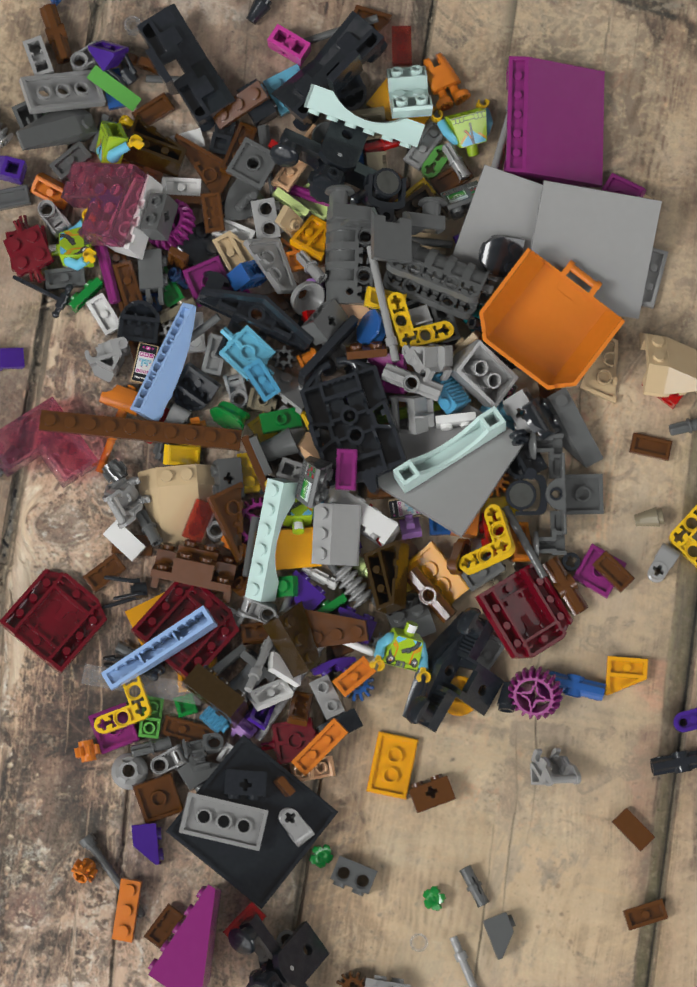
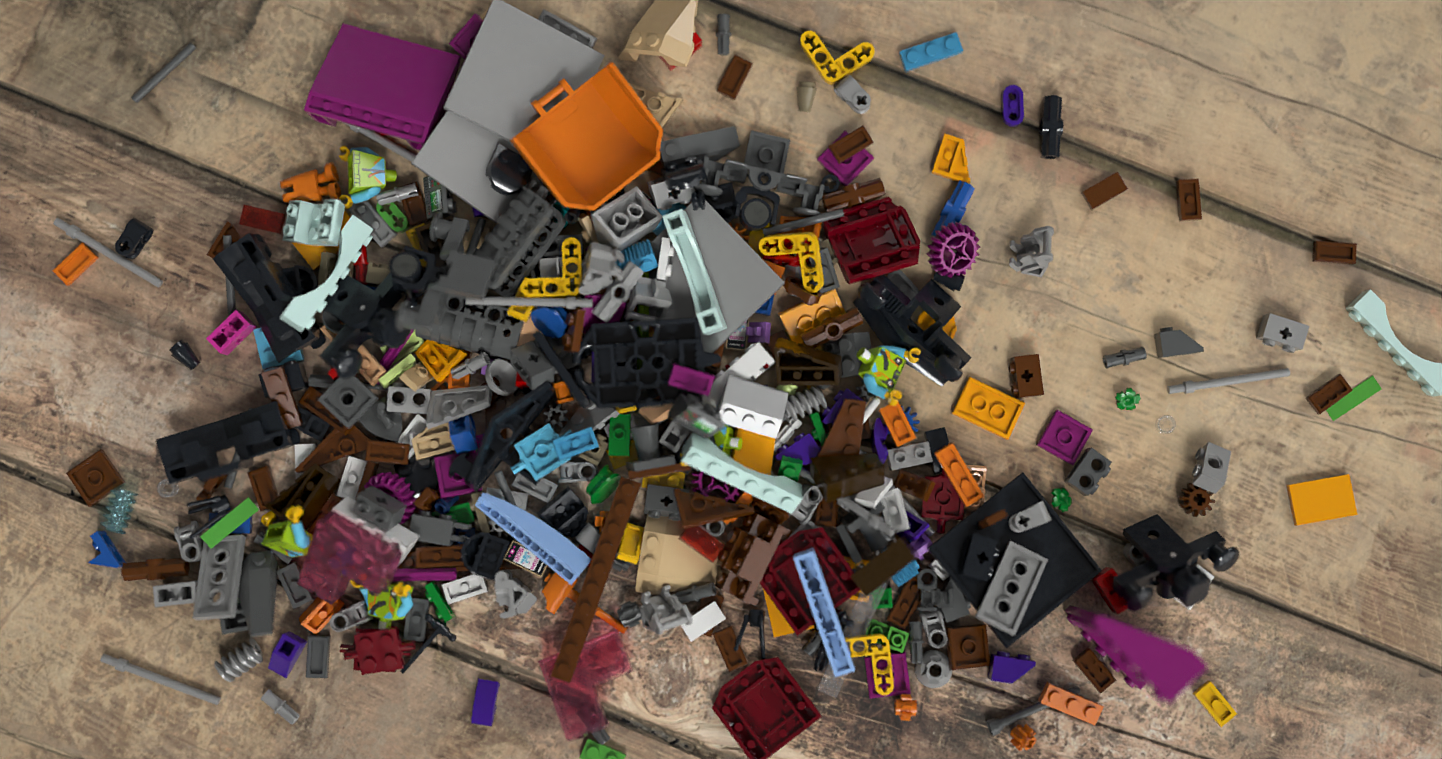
camera: 80 degrees left, 5 degrees up
dark purple slope [88,40,129,72] -> none
dark grey bar [242,516,259,577] -> none
none -> magenta tile [1036,410,1093,466]

